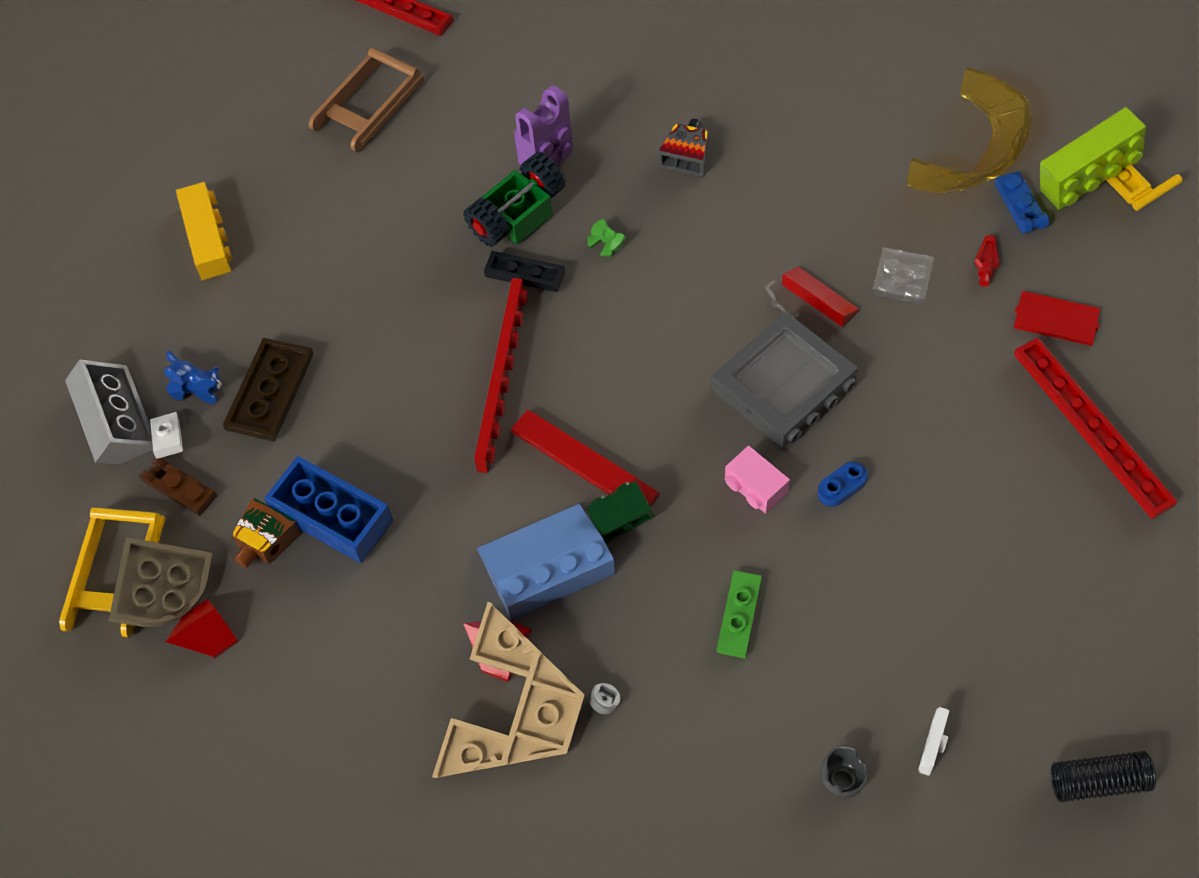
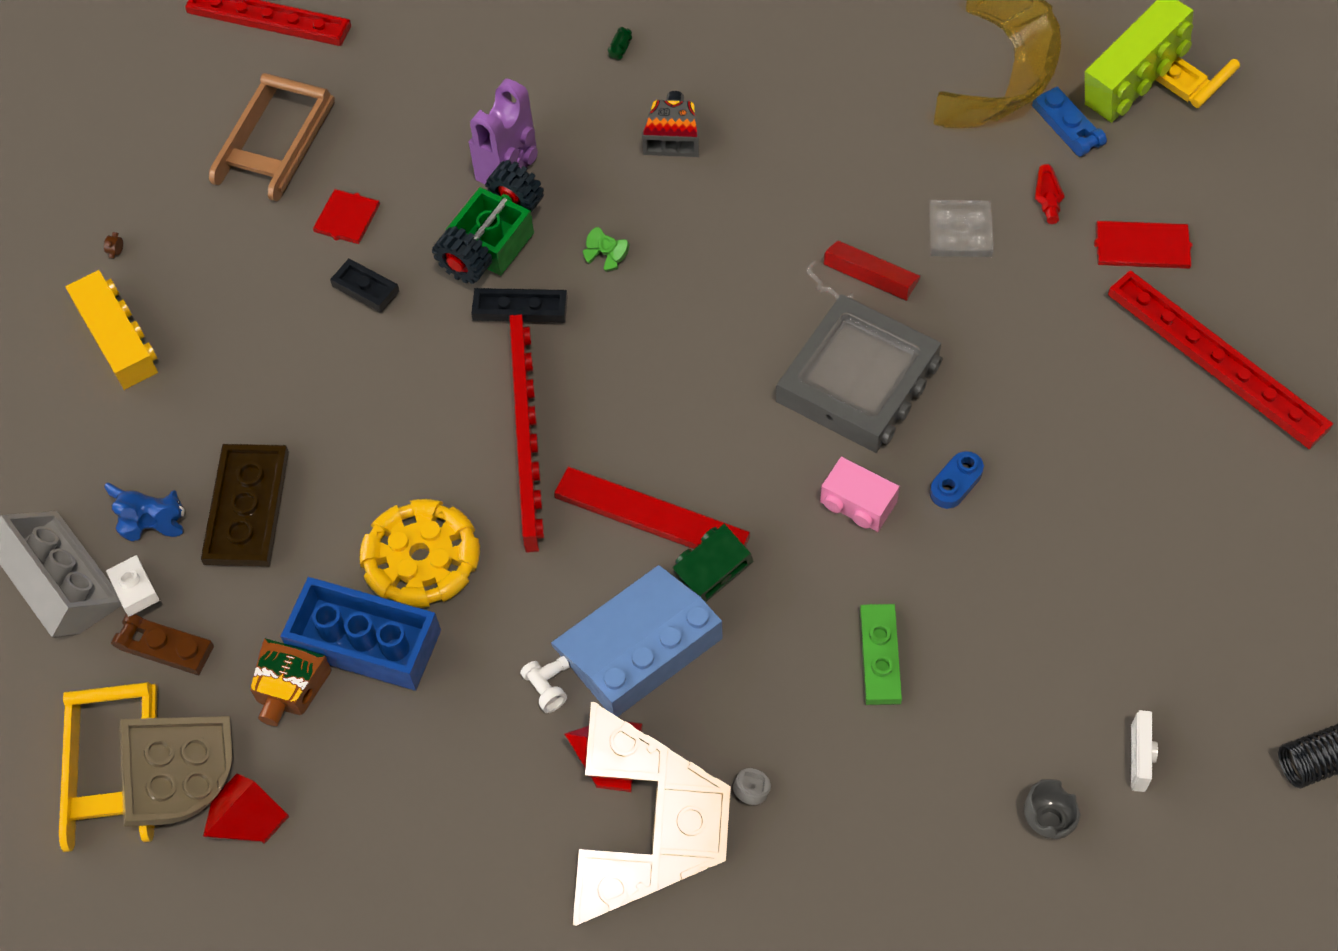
camera: 15 degrees left, 0 degrees up
none -> reddish brown piece [104,232,123,259]
none -> red piece [313,189,380,244]
none -> black plate [330,258,399,313]
none -> yellow plate [359,499,480,608]
none -> white piece [520,656,570,713]
none -> dark green piece [608,27,632,60]

